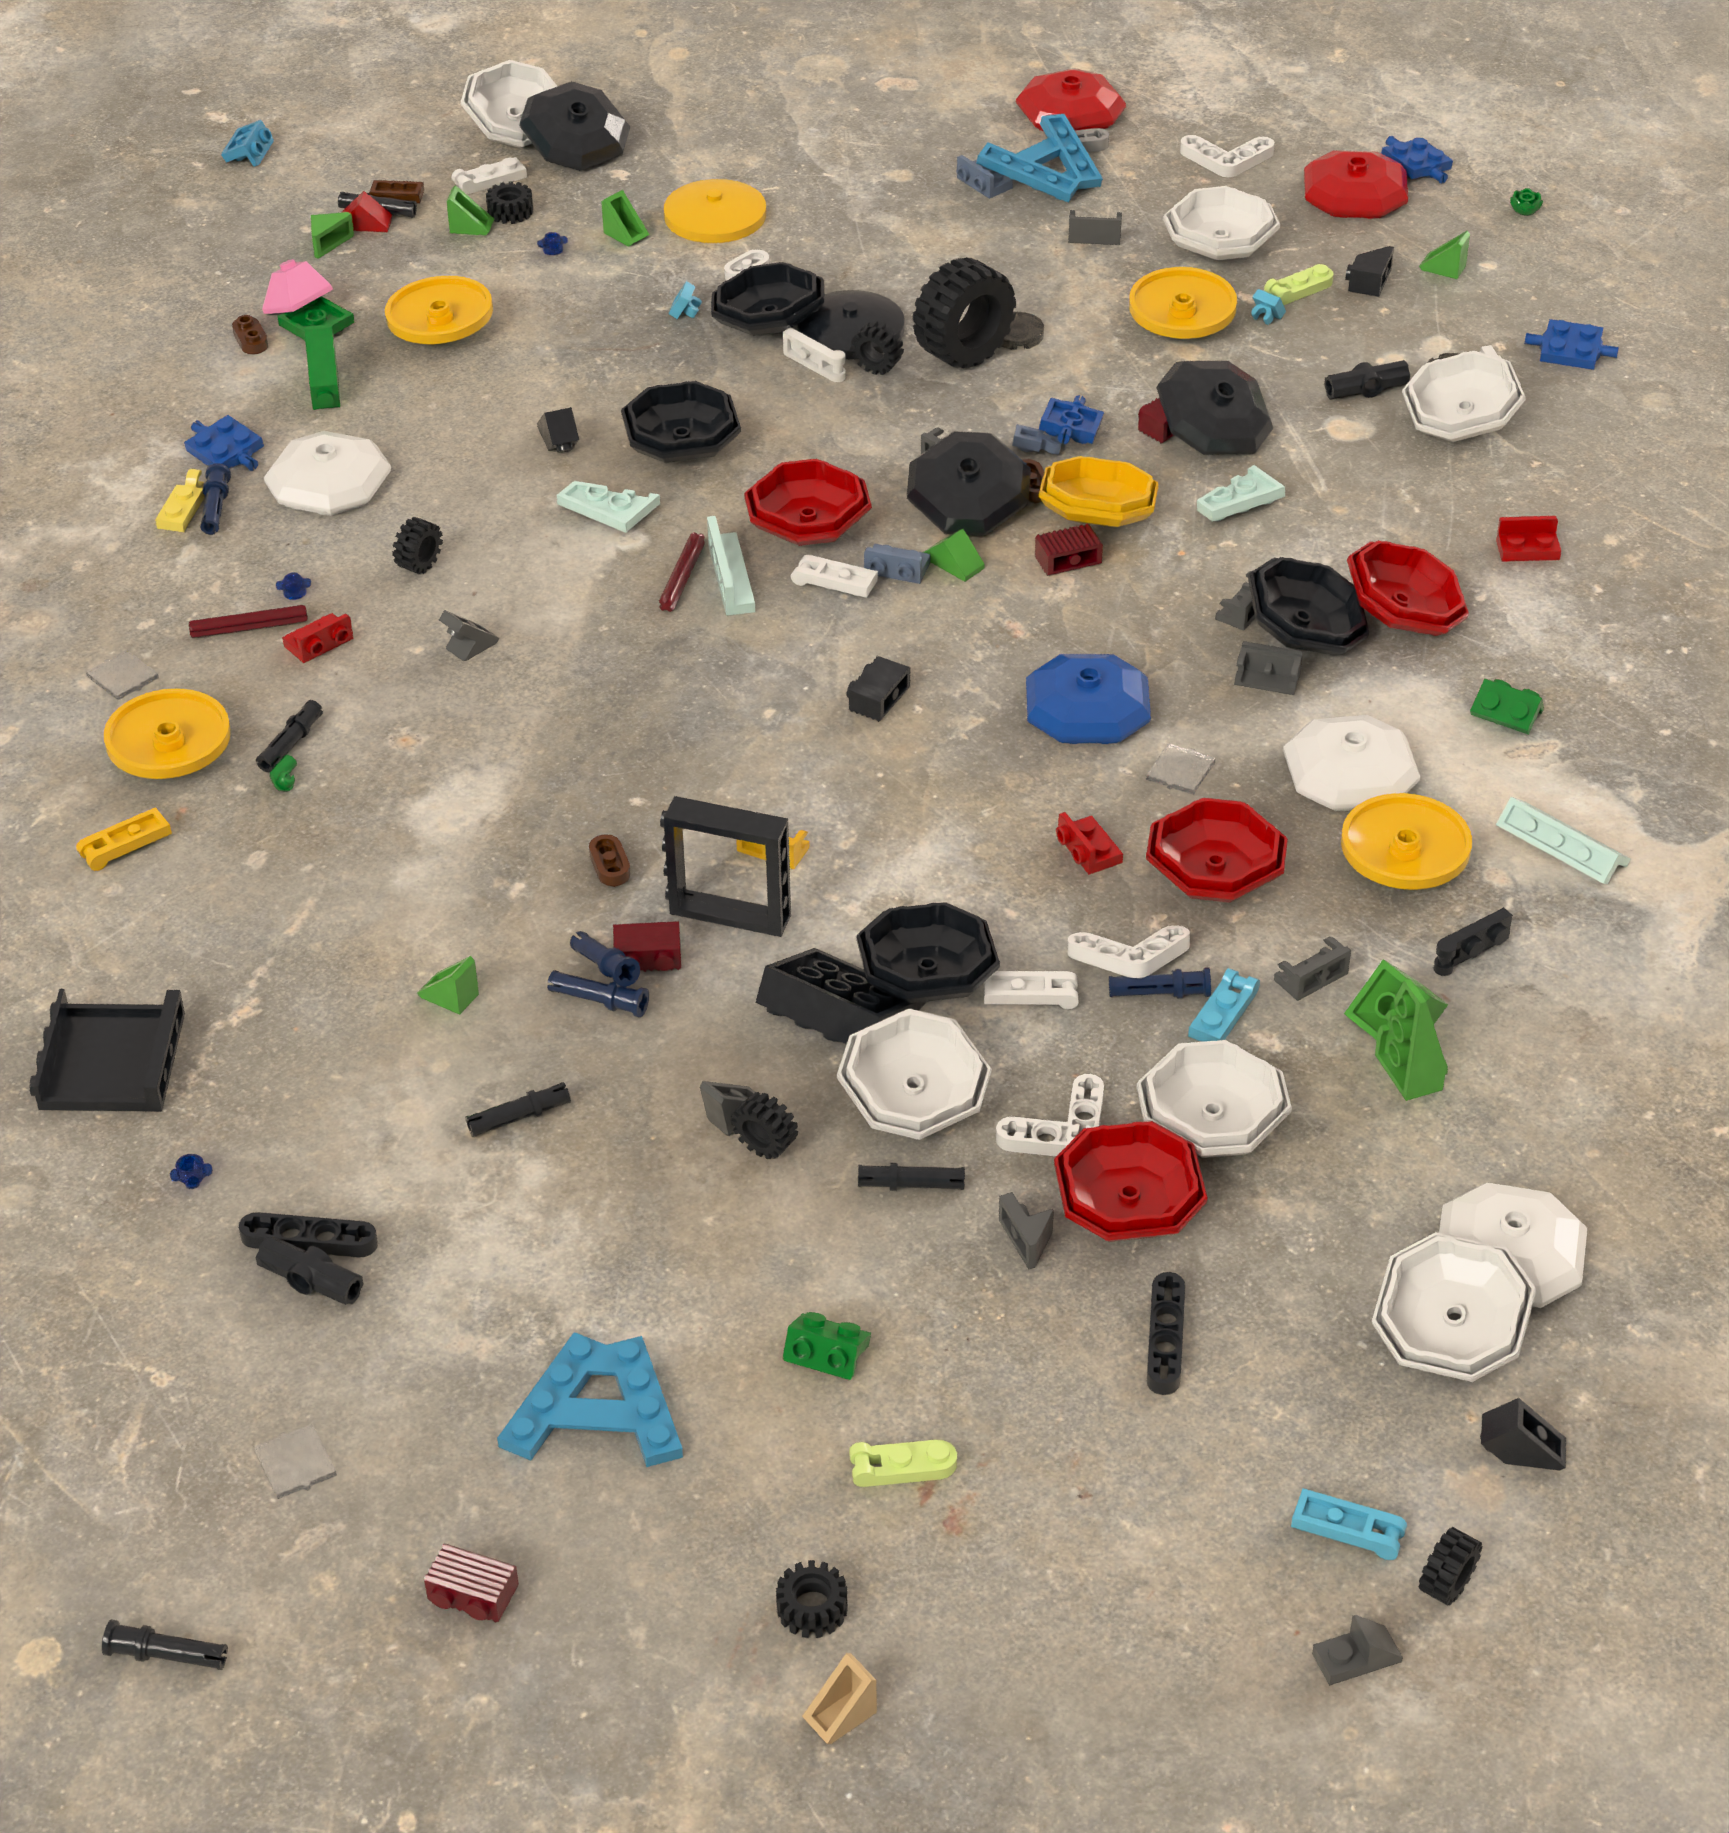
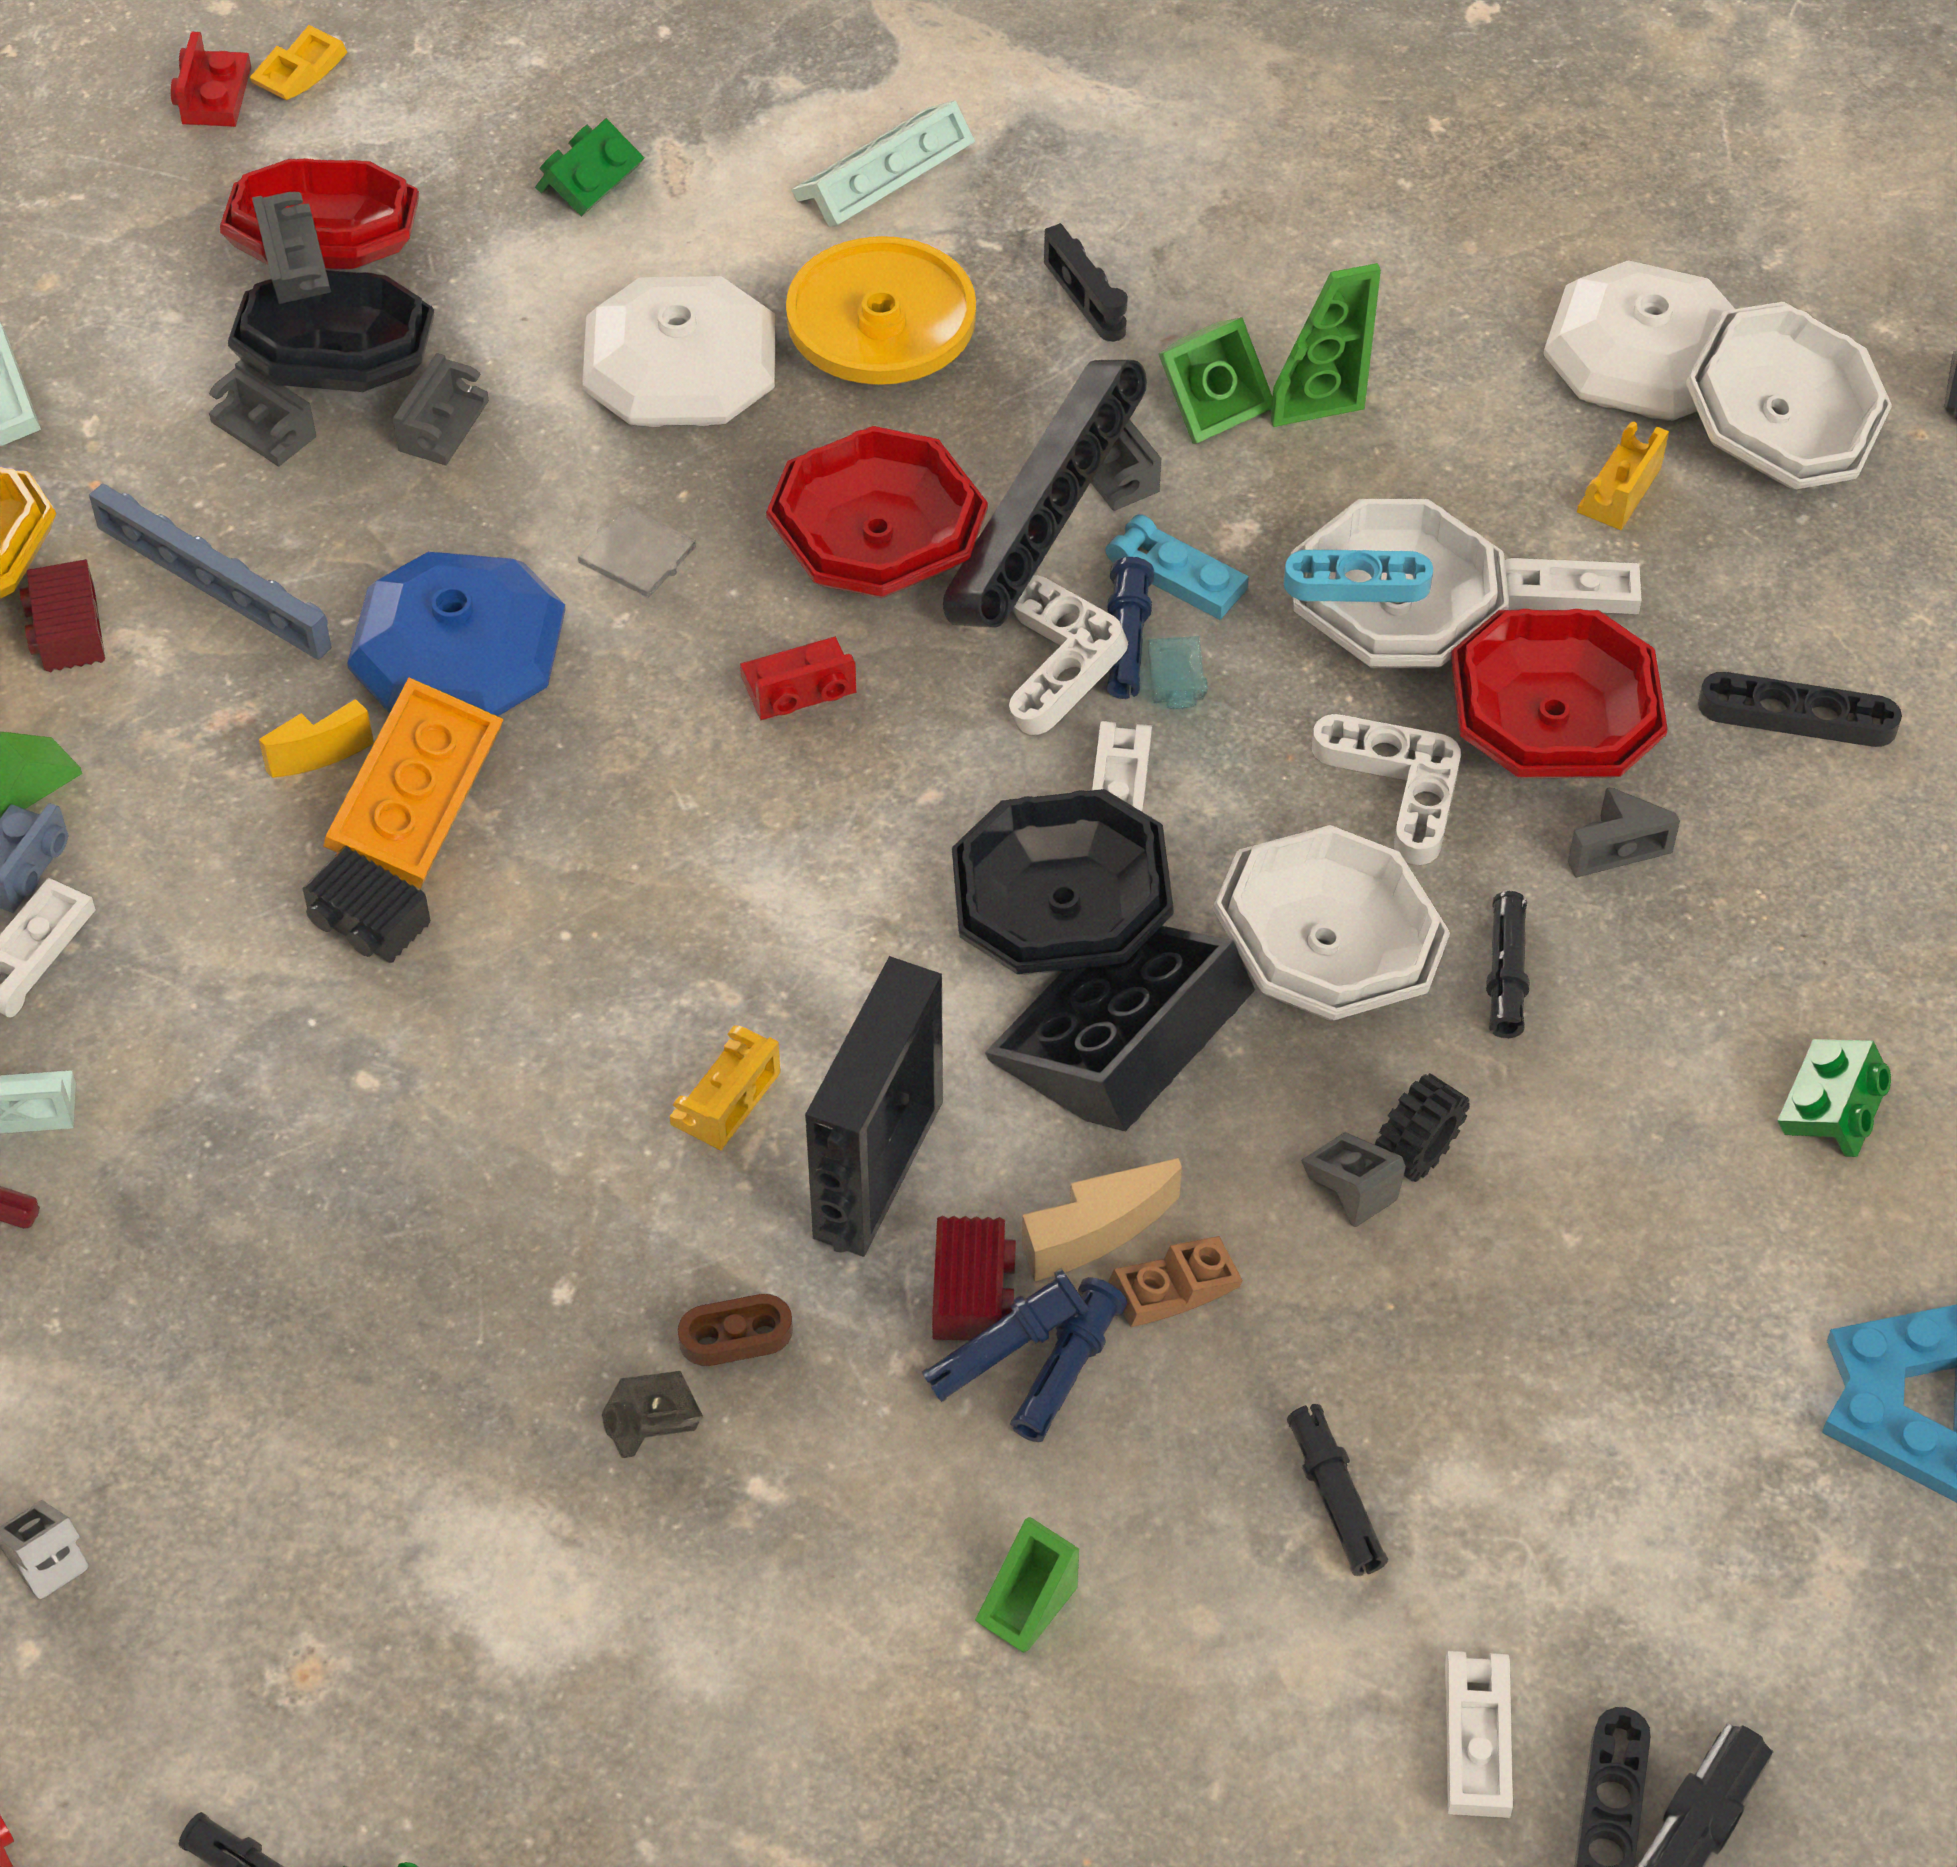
camera: 85 degrees left, 10 degrees up
none -> sand blue plate [89,483,332,660]
none -> yellow slope [250,25,348,100]
none -> dark grey hinge [252,192,331,304]
none -> yellow slope [259,699,374,778]
none -> light orange plate [323,677,504,889]
none -> clear smoke bracket [602,1371,703,1458]
none -> black beam [943,360,1147,628]
none -> tan slope [1022,1158,1182,1282]
none -> medium nougat slope [1108,1236,1243,1327]
none -> clear light blue bracket [1147,636,1208,709]
none -> medium azure beam [1284,550,1433,602]
none -> white plate [1445,1651,1513,1818]
none -> white plate [1505,558,1642,614]
none -> yellow hinge [1577,421,1669,530]

